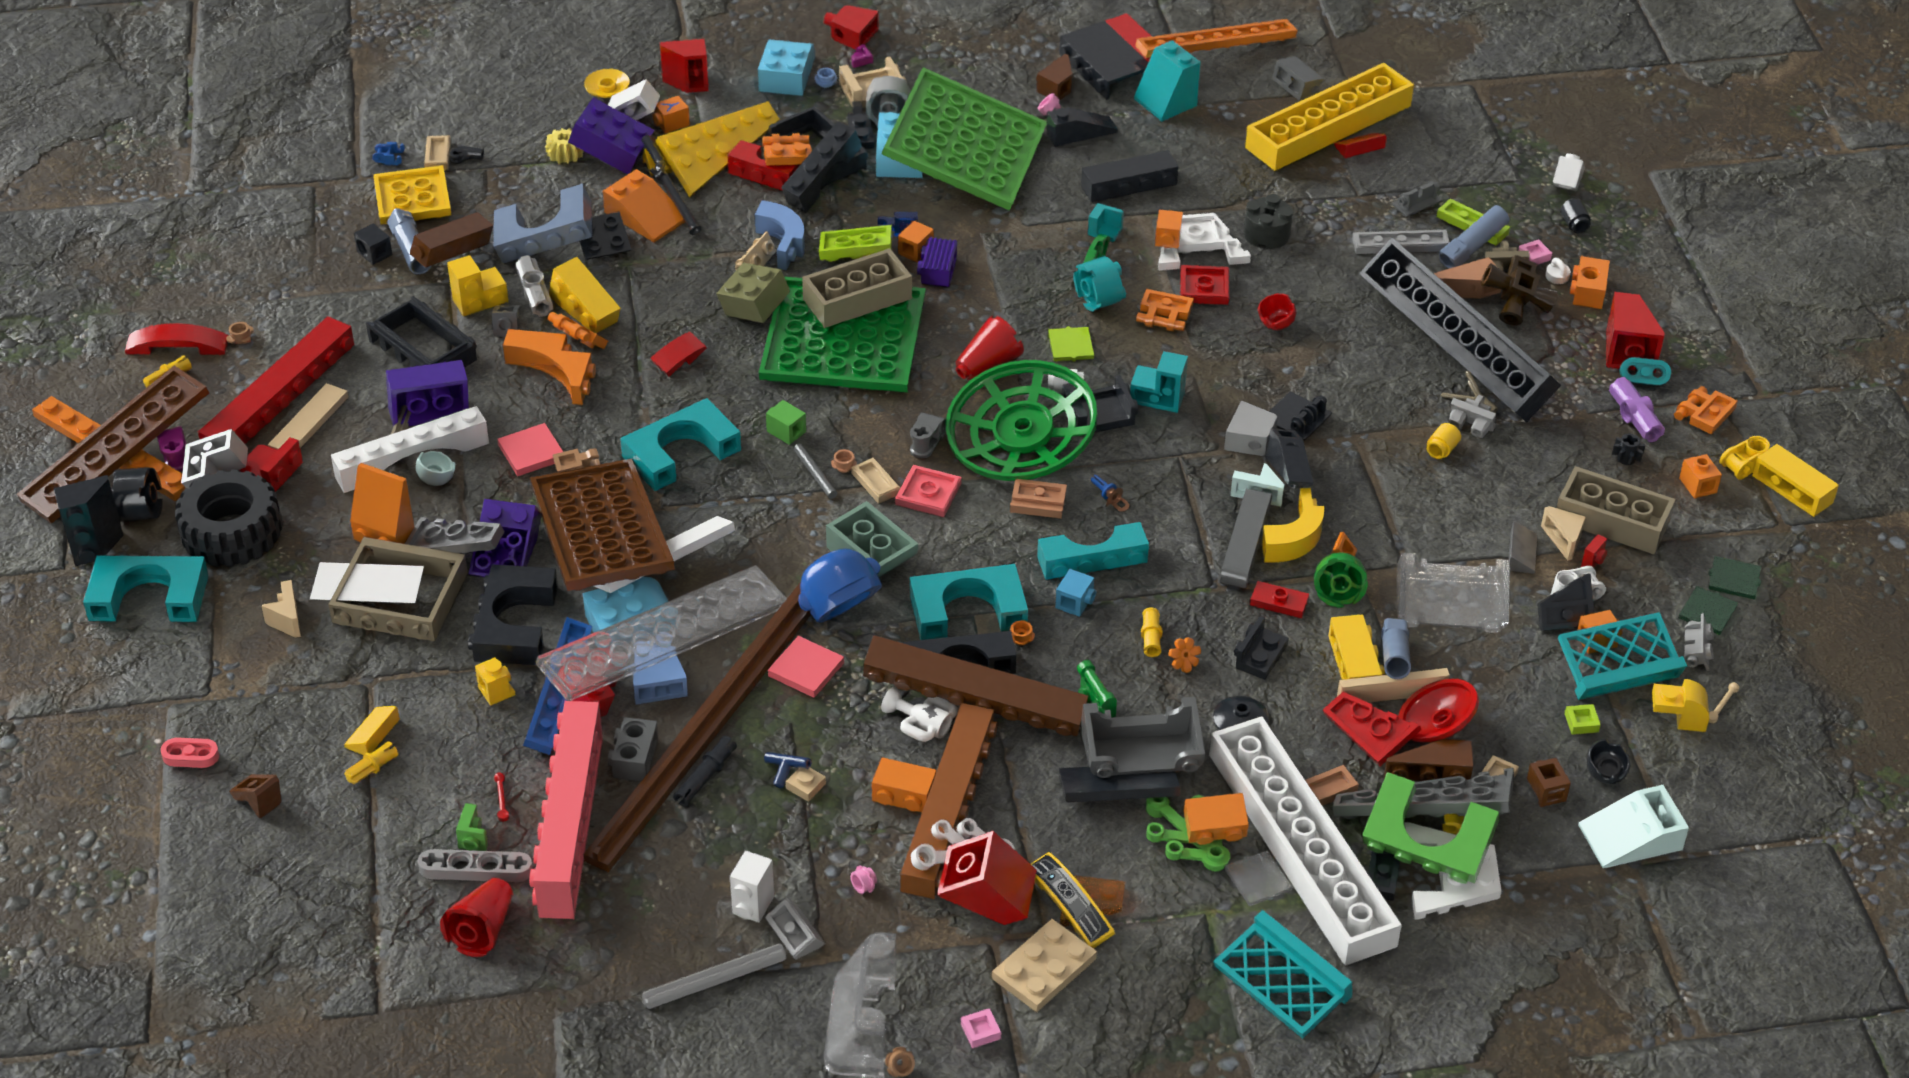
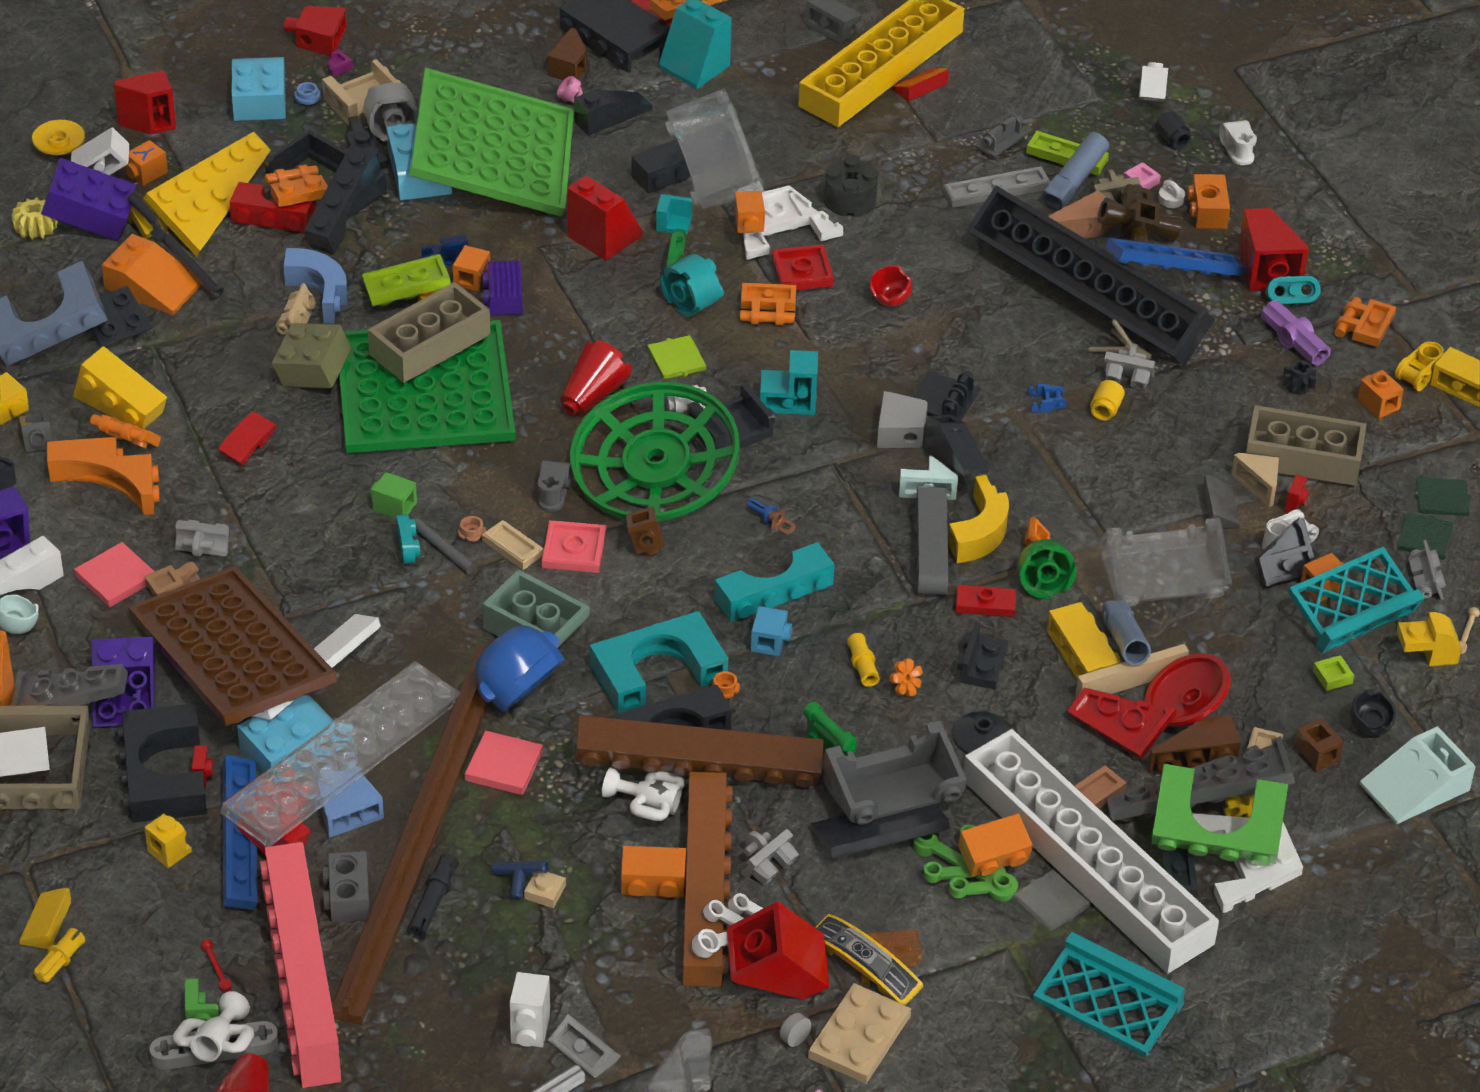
camera: 15 degrees left, 0 degrees up
light grey piece [515,255,553,317] -> none
teal arch [620,398,741,491] -> none
bright pink plate [850,865,877,894] -> none
nougat plate [1010,479,1067,519] -> none
none -> white piece [173,991,254,1062]
none -> light grey hips [175,520,229,557]
none -> red plate [192,746,214,789]
none -> teal plate [396,514,421,564]
none -> red slope [567,175,643,261]
none -> reddish brown brick [626,506,665,556]
none -> clear windscreen [665,88,765,209]
none -> light grey hips [741,829,799,886]
none -> light grey tile [780,1013,811,1047]
none -> blue piece [1028,384,1067,413]
none -> blue plate [1105,238,1246,277]
none -> white piece [1219,120,1257,165]

